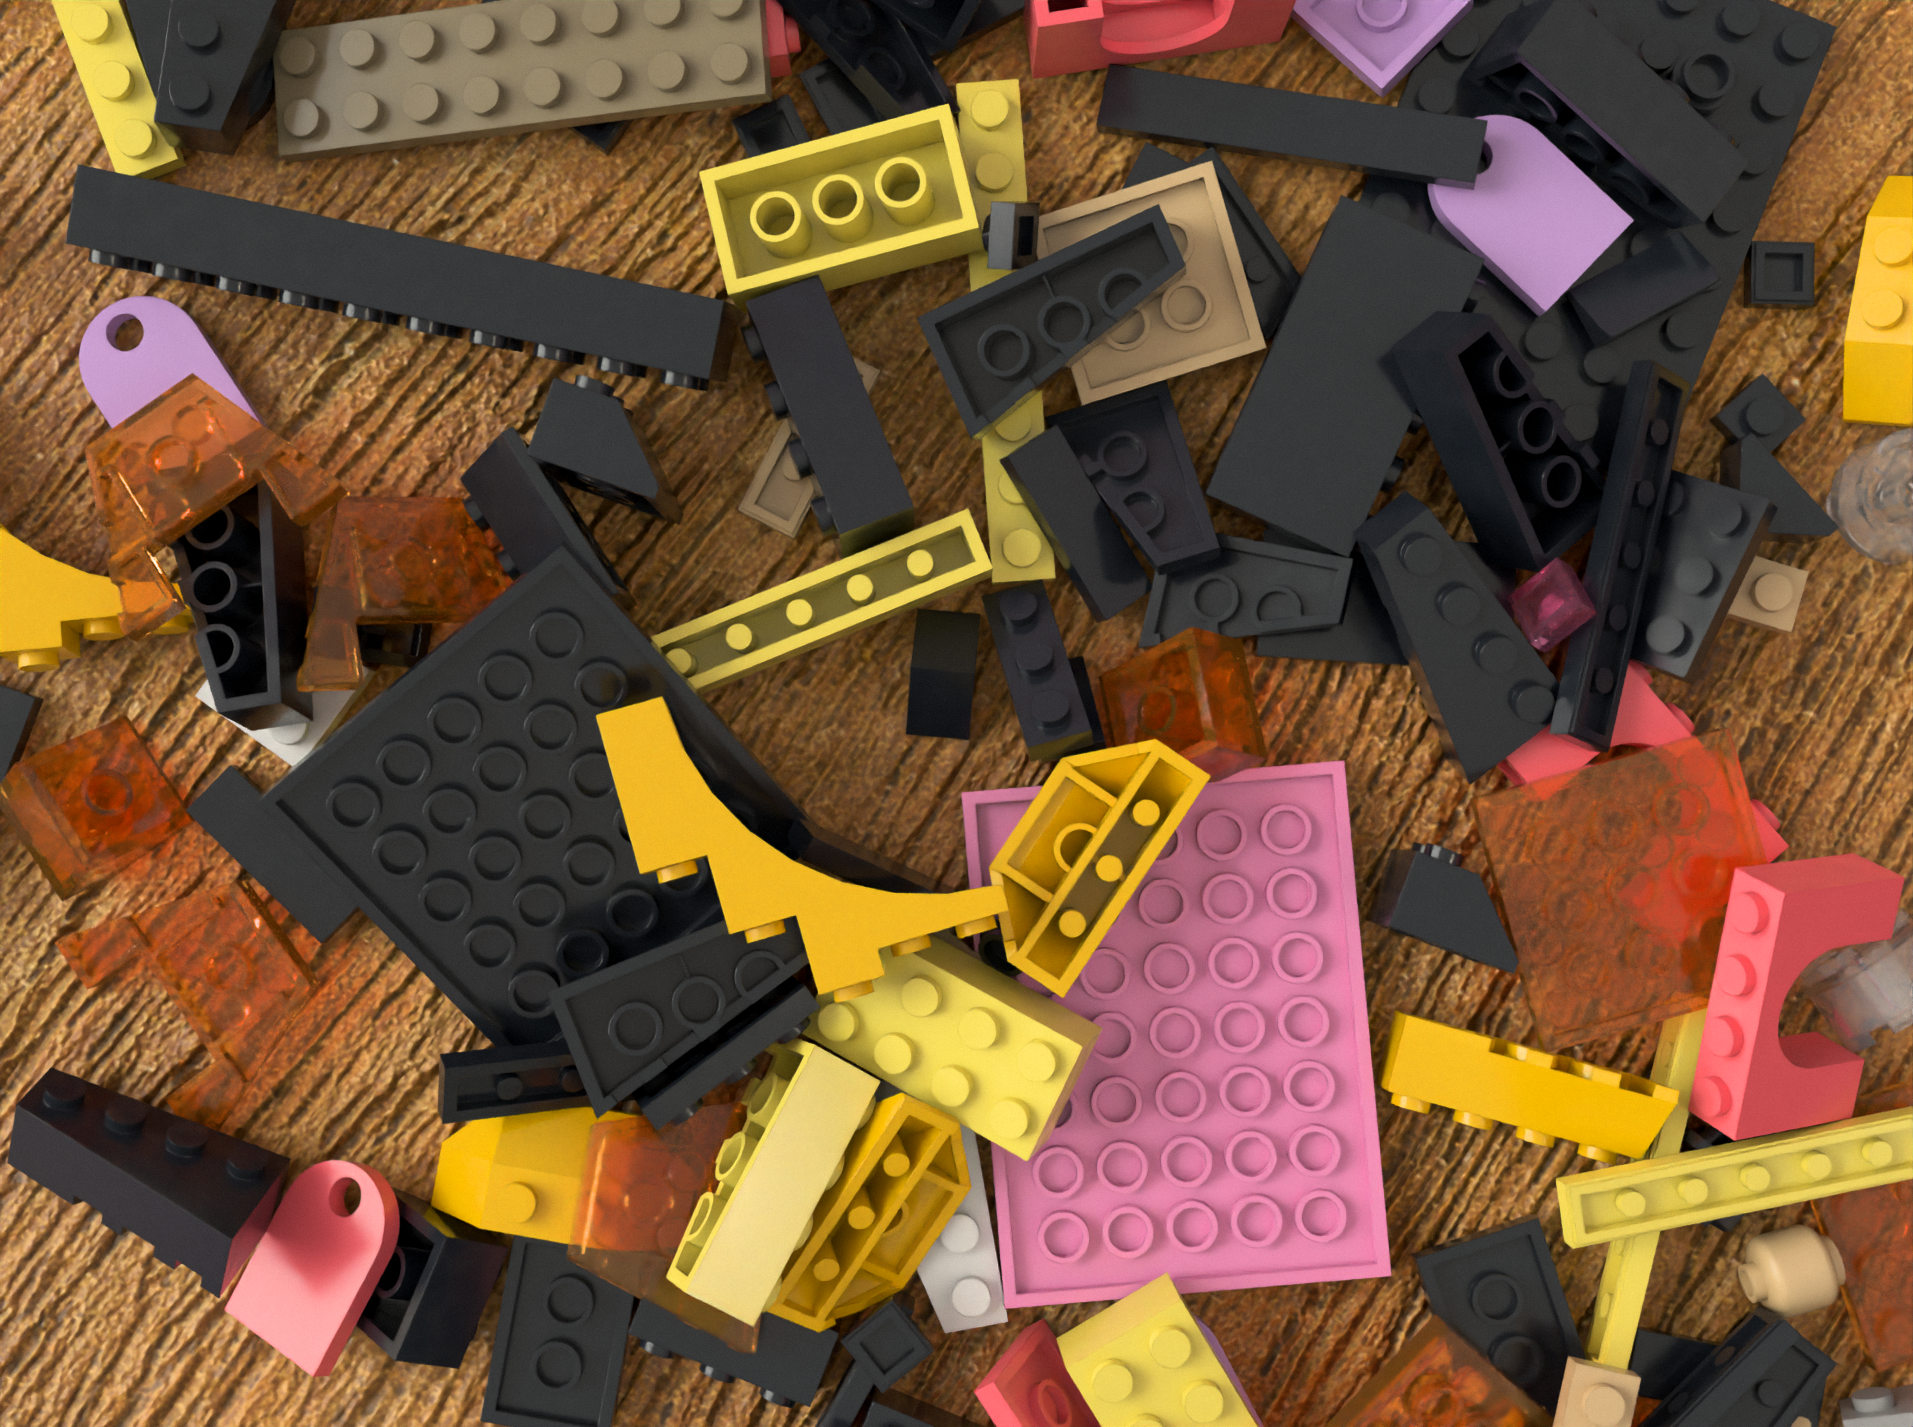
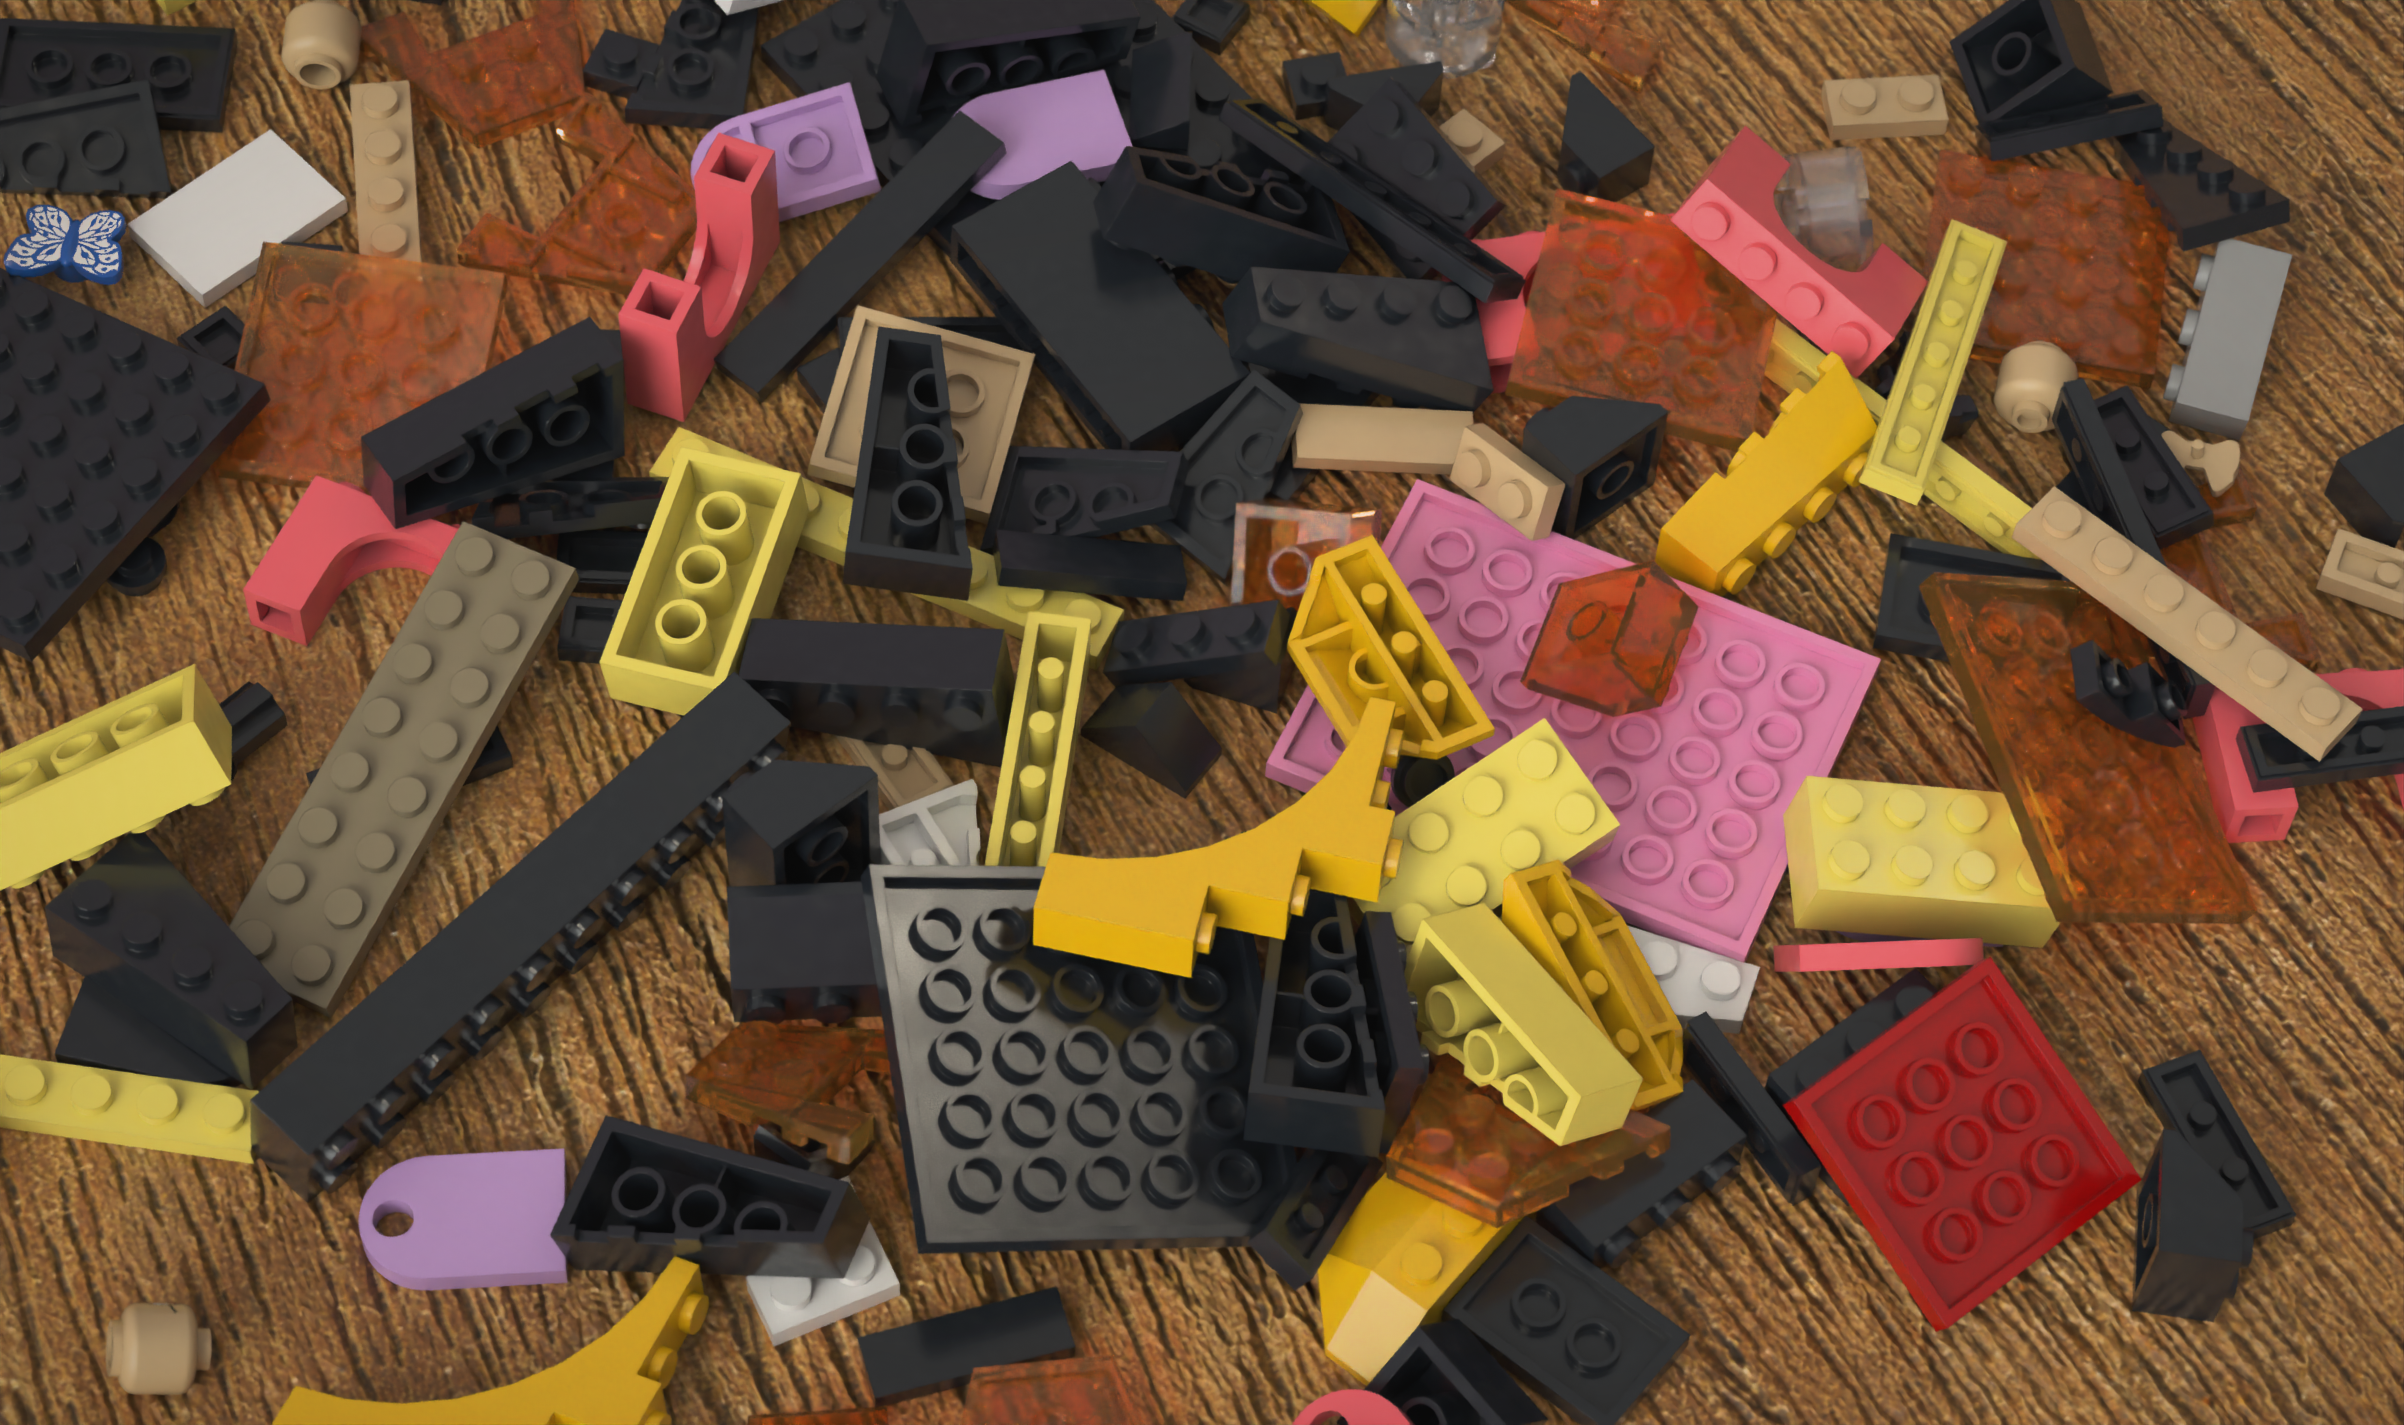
camera: 65 degrees left, 30 degrees down
clear orange wing [84,373,350,642] -> none
black tile [841,1295,934,1393] -> none
black plate [982,201,1040,270] -> none
clear pink plate [1507,557,1597,653] -> none
none -> white wing [879,779,981,866]
none -> tan tile [1291,404,1474,475]
none -> tan plate [1449,423,1566,541]
none -> clear orange slope [1520,560,1699,717]
none -> black slope [1557,71,1655,215]

